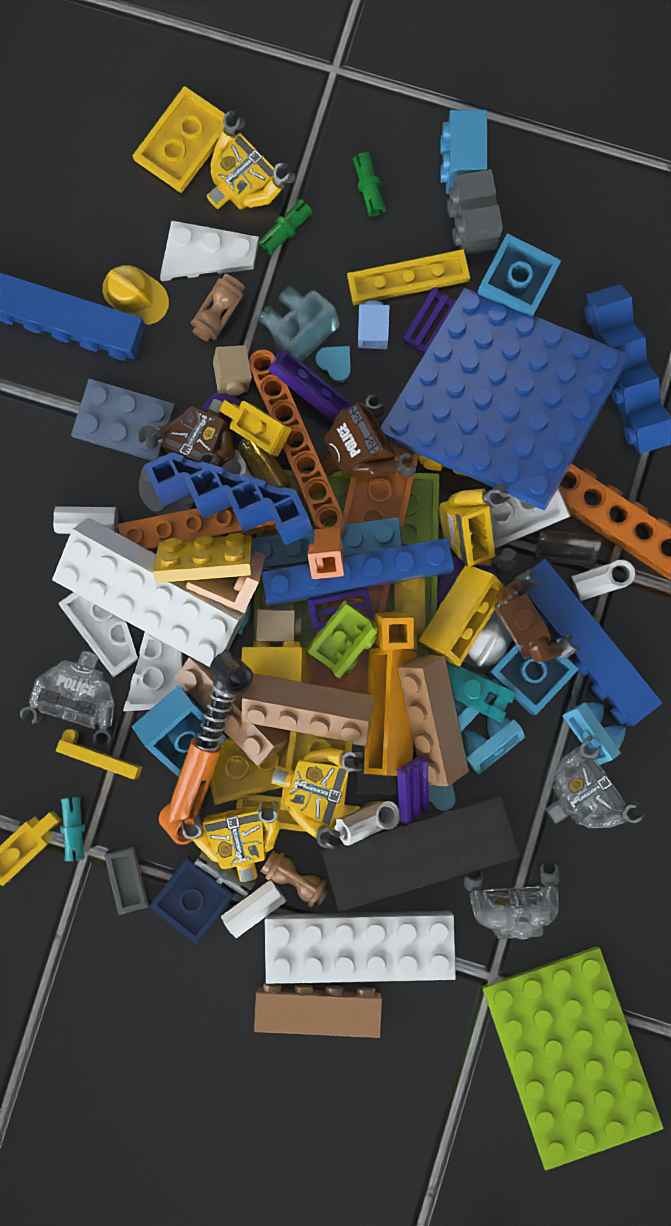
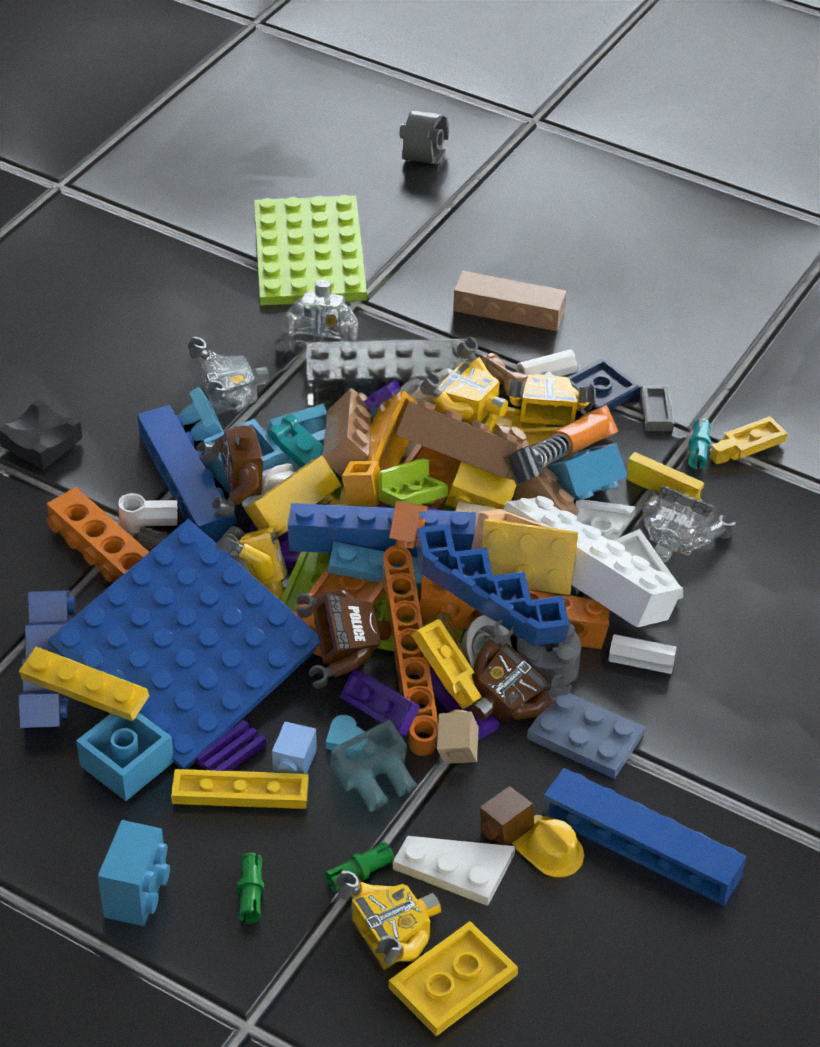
camera: 170 degrees left, 40 degrees down
medium nougat piece [191,274,245,341] -> none
white brick [265,910,455,984] -> none
dark grey brick [447,169,503,255] -> none
none -> yellow plate [19,647,149,722]
none -> reddish brown brick [480,786,534,846]

